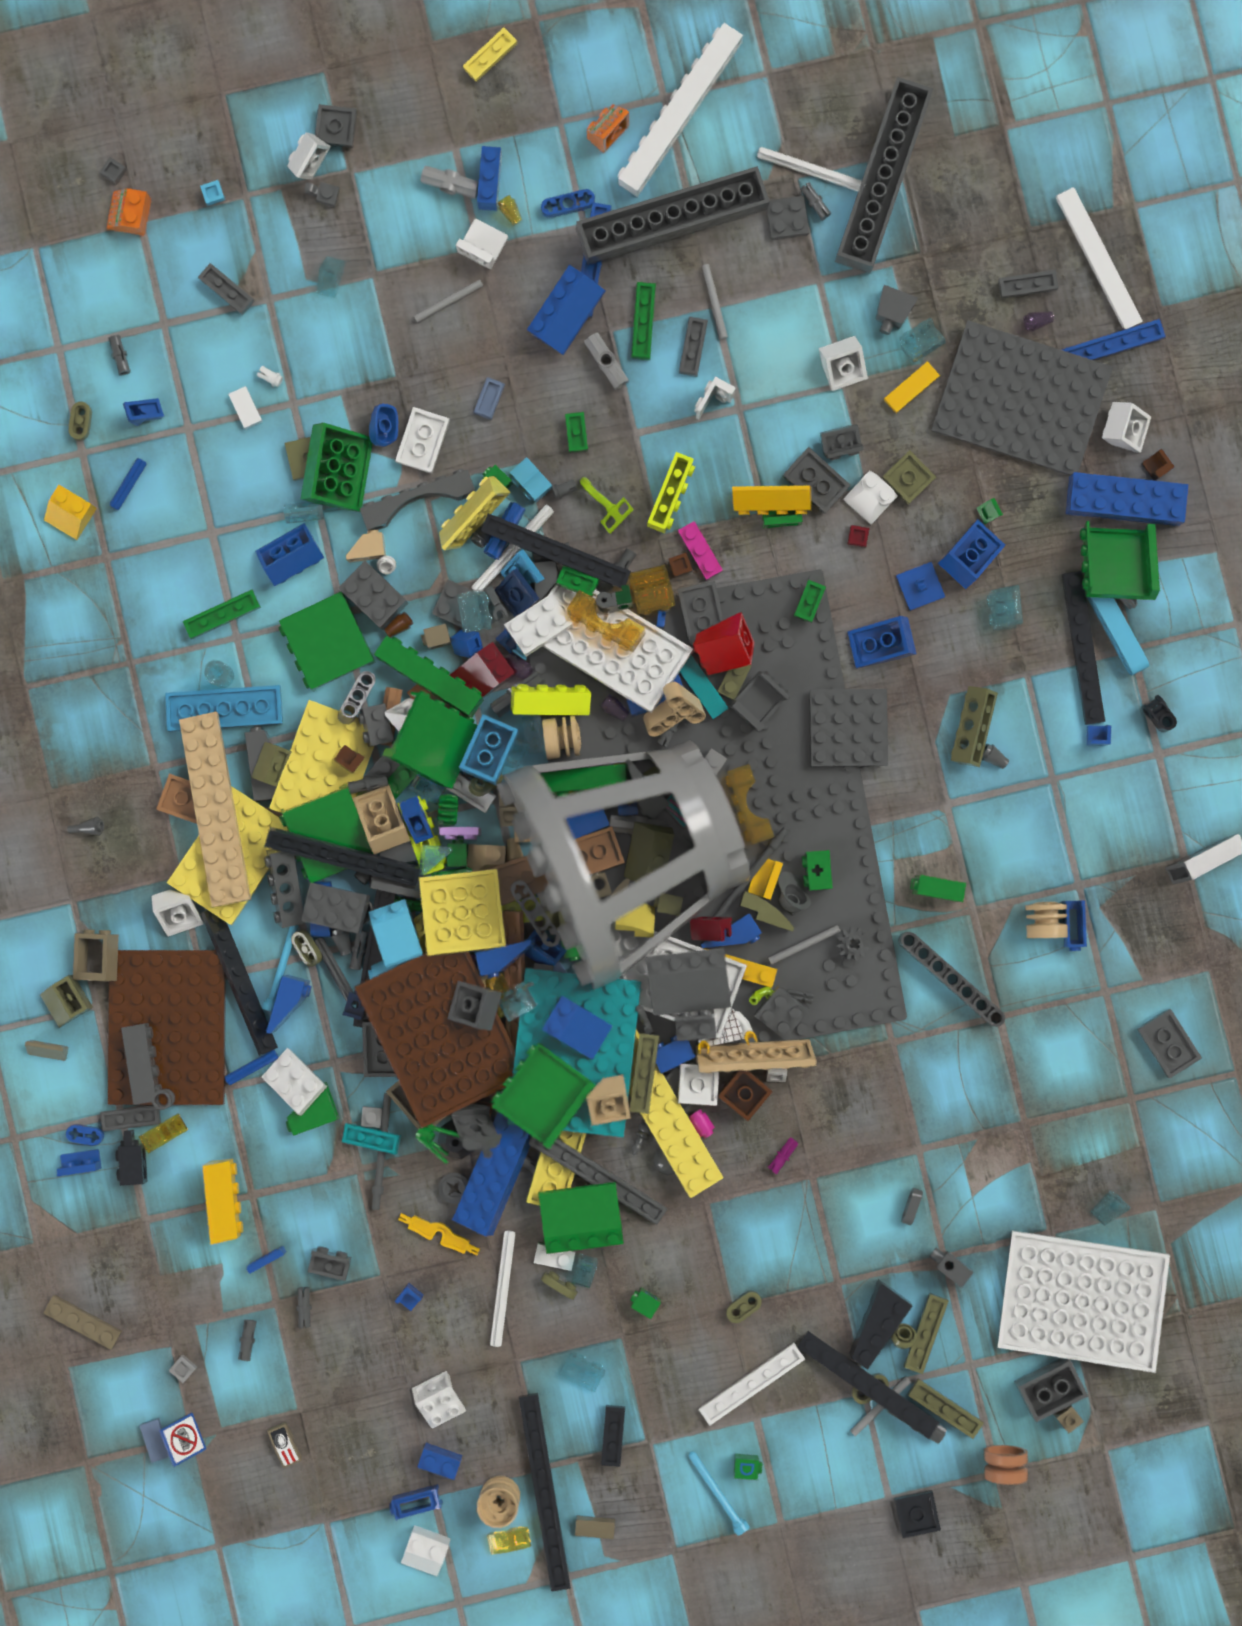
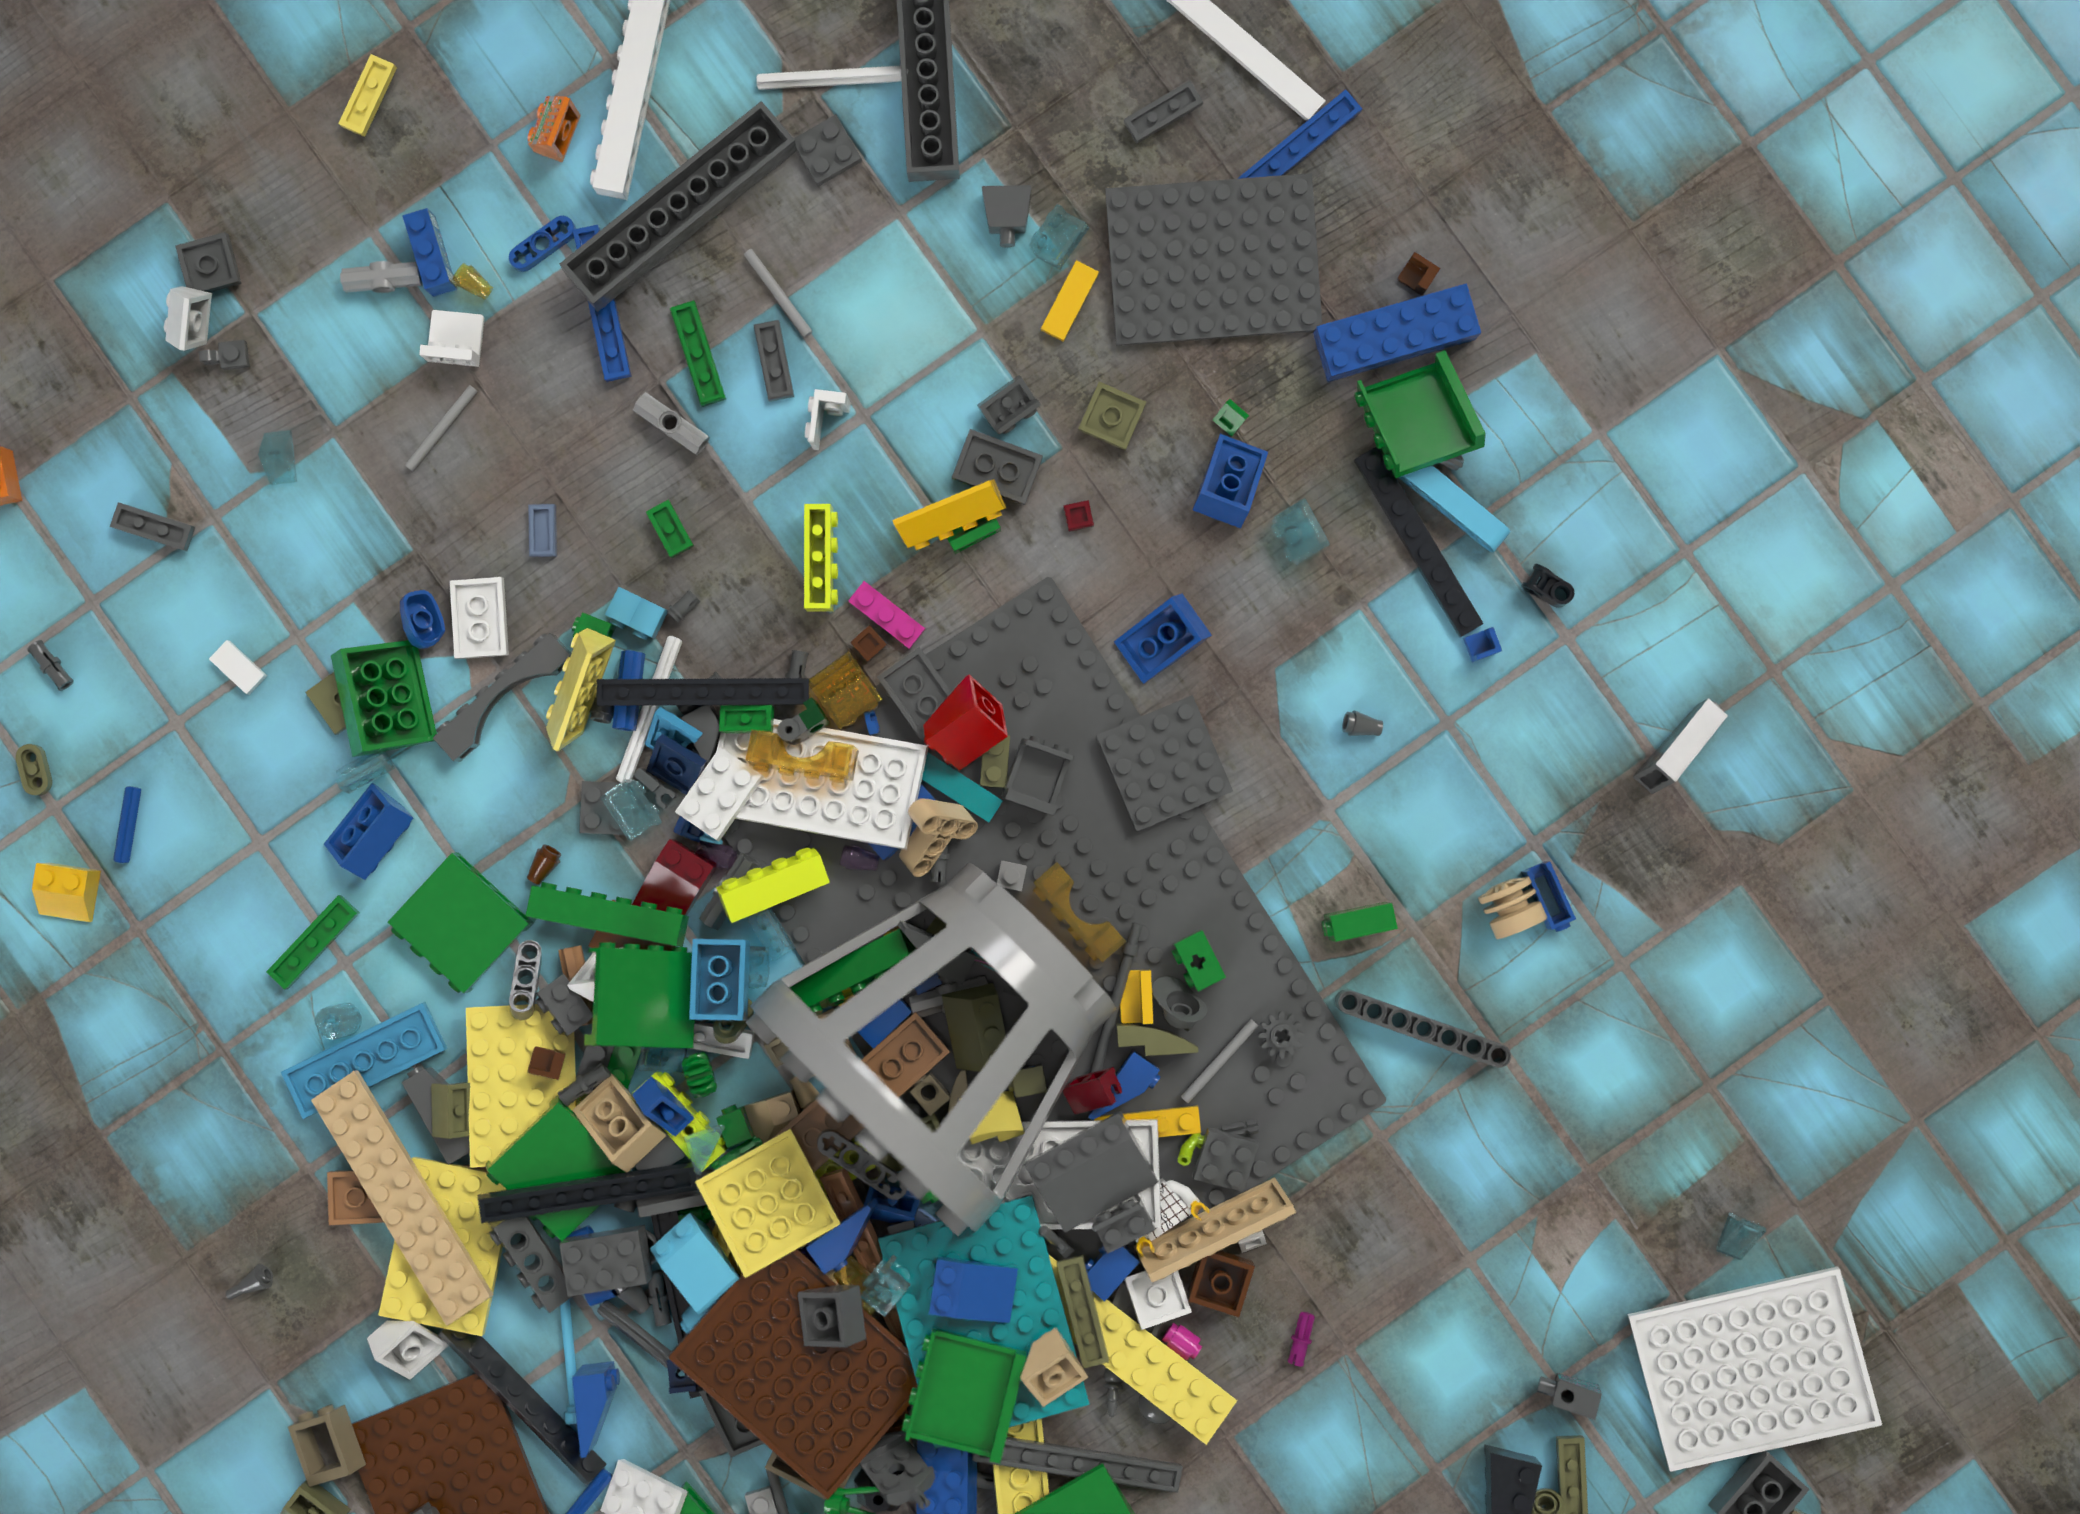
camera: 20 degrees left, 0 degrees up
blue slope [123,398,164,426] -> none
medium azure plate [200,180,225,206] -> none
white pin [257,366,283,387] -> none
olive plate [291,930,322,967] -> none
dark grey brick [339,561,409,630] -> none
tan slope [346,530,386,562] -> none
white plate [377,556,396,574] -> none
dark tan brick [421,624,451,650] -> none
lavender plate [440,827,481,840] -> none
blue panel [450,629,483,658] -> none
blue slope [527,265,605,355] -> none
tan wheel [542,716,581,760] -> none
lime piece [579,477,634,534] -> none
green plate [794,580,826,623] -> none
dark grey pin [800,182,831,220] -> none
white slope [819,336,868,391] -> none
white slope [843,470,897,525] -> none
blue piece [896,562,945,611] -> none
dark grey beam [901,1188,923,1226] -> none
olive brick [951,686,998,767] -> none
clear purple cone [1024,311,1054,331] -> none
white slope [1102,402,1151,453] -> none
dark grey plate [1137,1009,1202,1079] -> none

